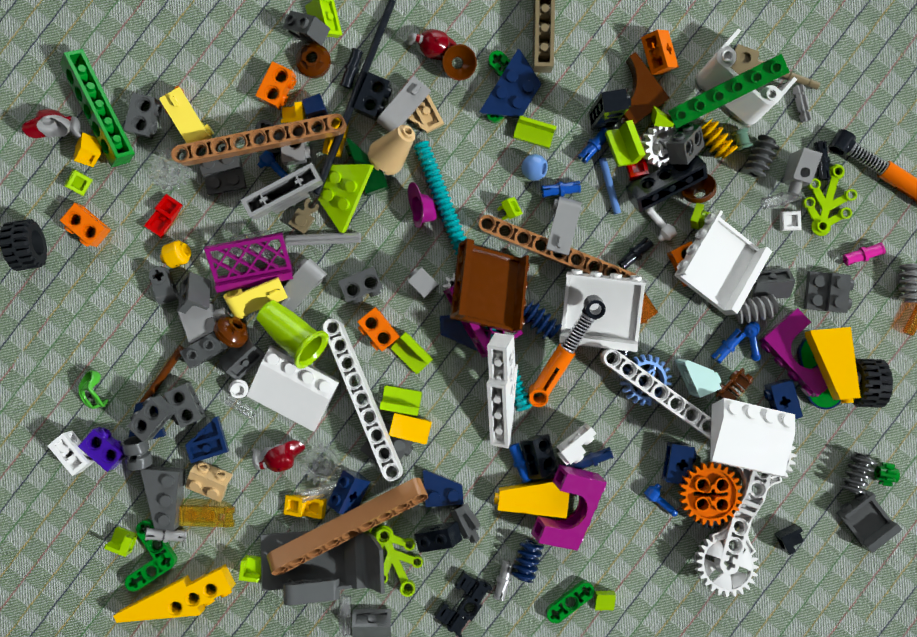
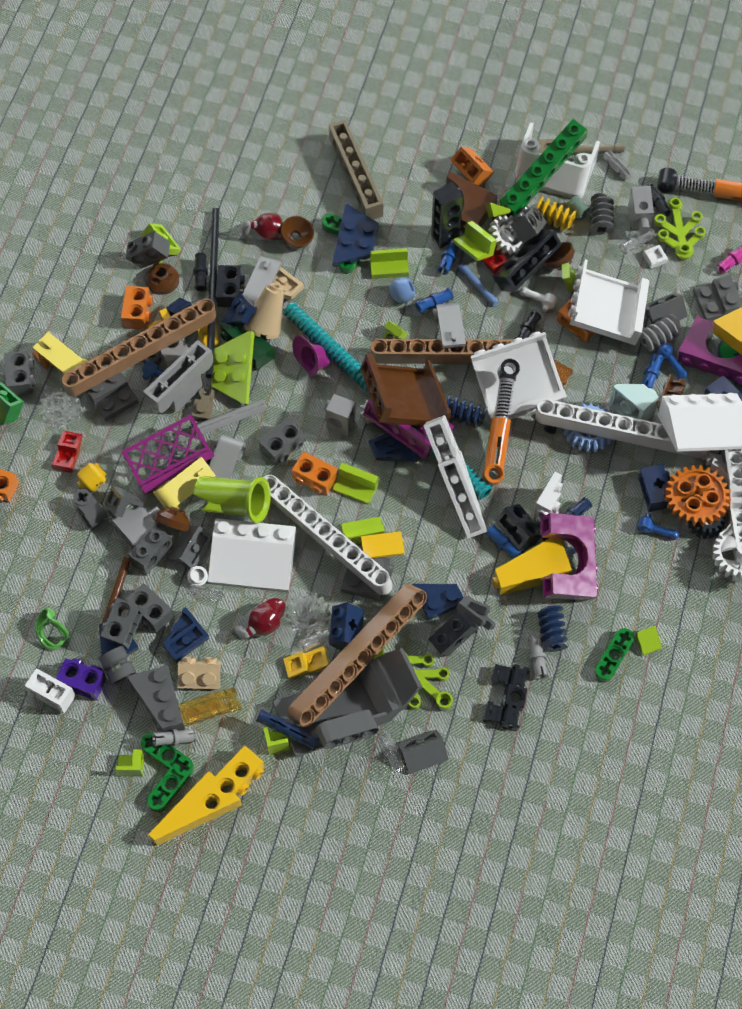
camera: 25 degrees left, 25 degrees down
none -> dark blue wing [220,293,257,326]
none -> dark blue pin [256,709,319,750]

